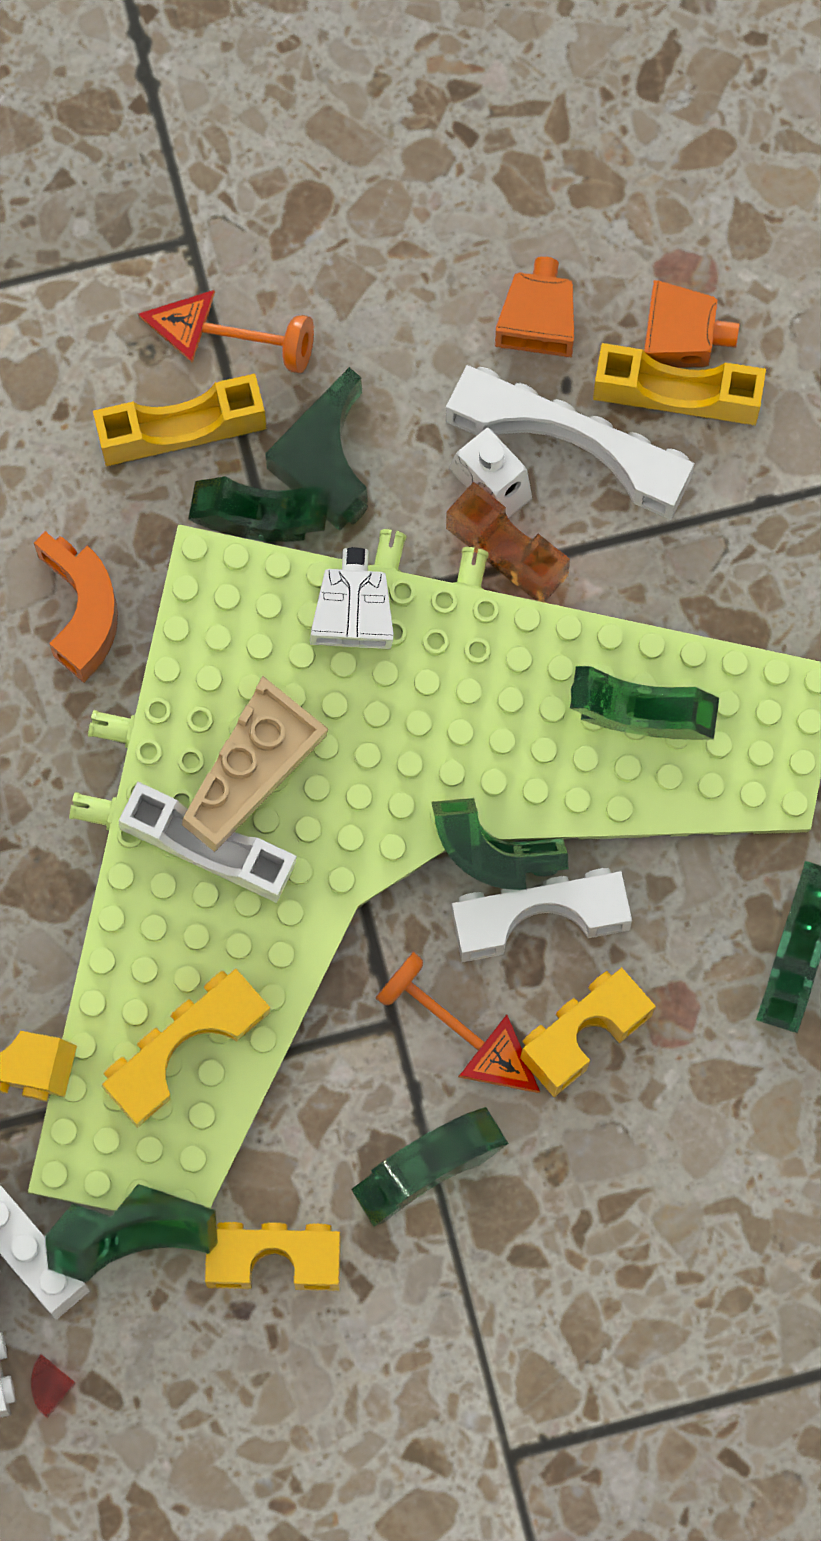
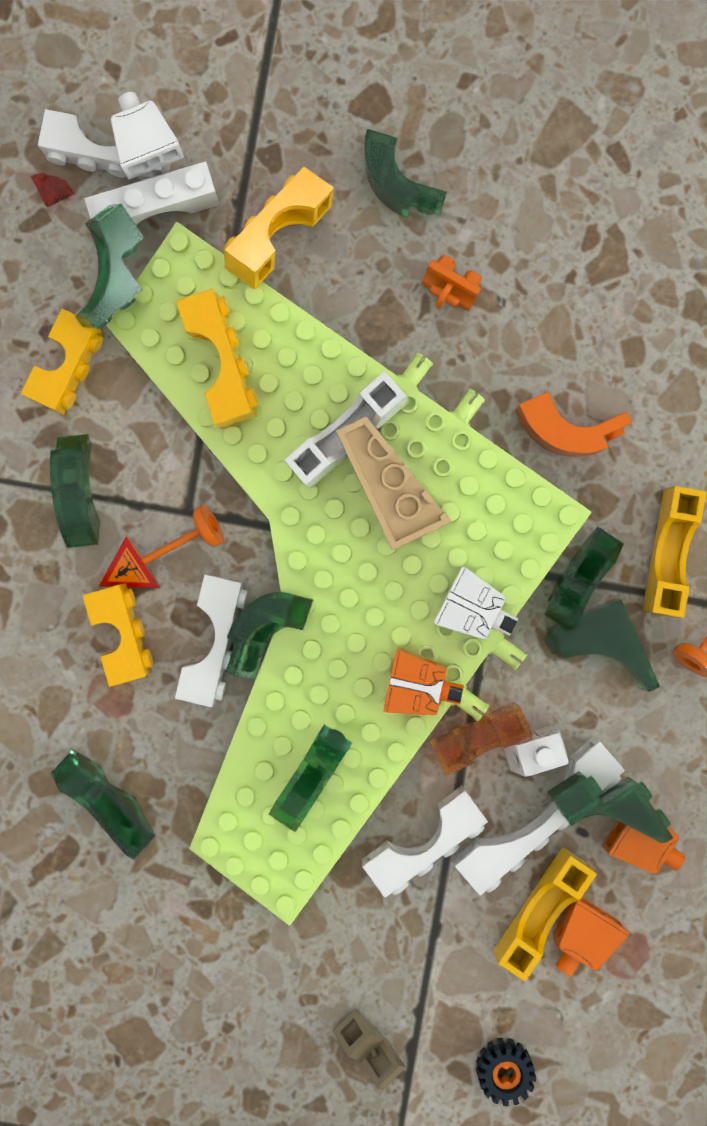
camera: 115 degrees right, 15 degrees up
none -> white arch [362,785,488,898]
none -> orange torso [383,647,464,715]
none -> clear green arch [547,771,673,843]

